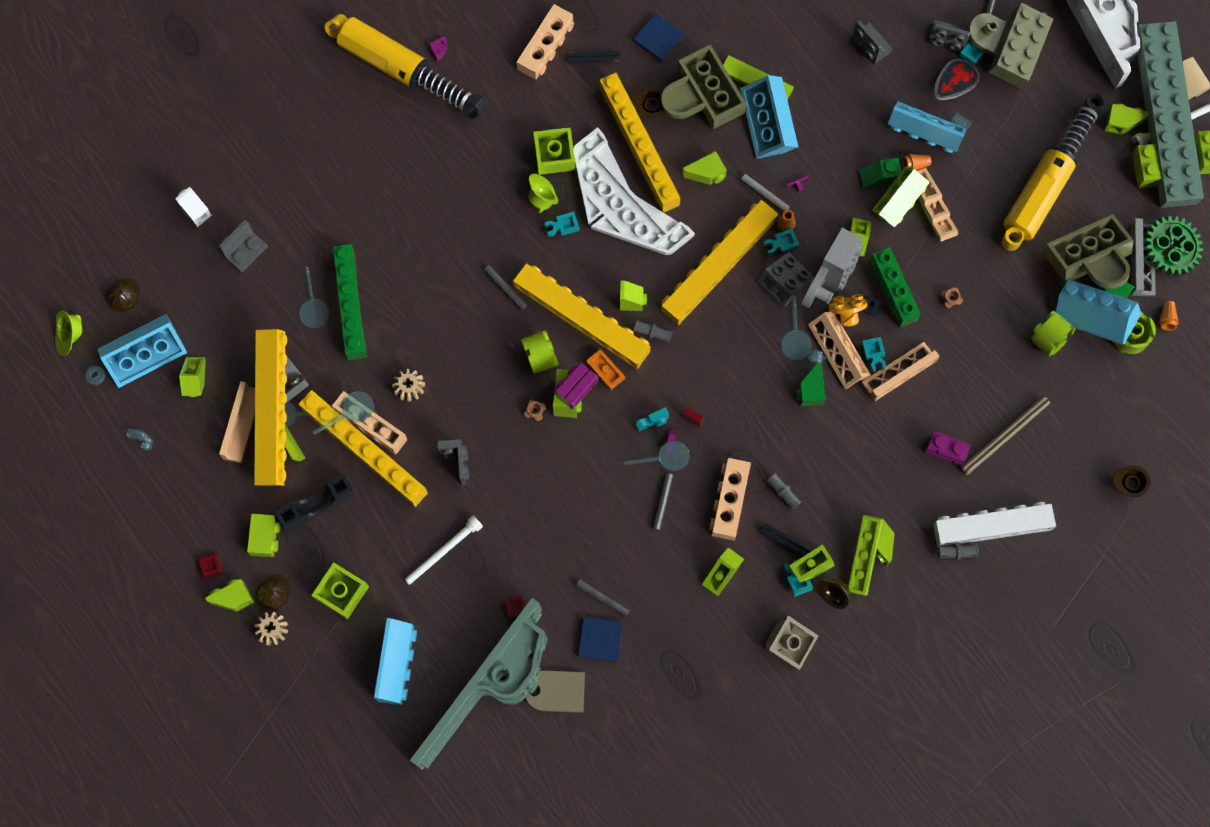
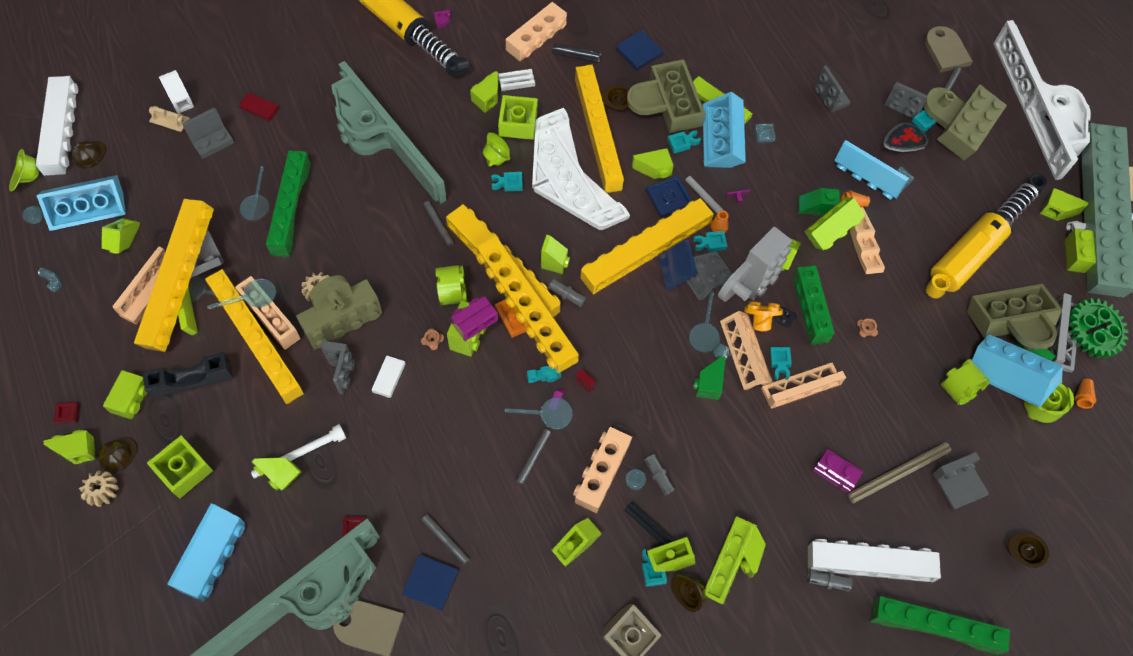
camera: 10 degrees right, 10 degrees down
none -> white brick [36,76,78,175]
none -> tan hinge [149,106,190,132]
none -> dark red tile [239,92,279,121]
none -> lime slope [252,458,302,490]
none -> olive brick [296,275,383,350]
none -> sand green piece [331,61,447,204]
none -> white tile [372,356,405,398]
none -> lime slope [470,71,499,113]
none -> yellow brick [476,236,579,374]
none -> white tile [498,69,535,91]
none -> clear light blue plate [625,469,646,490]
none -> dark blue tile [646,176,692,219]
none -> dark blue tile [658,240,698,290]
none -> teal plate [667,131,701,154]
none -> clear light blue plate [755,124,776,143]
none -> green arch [870,596,1010,655]
none -> dark grey bracket [933,452,989,510]

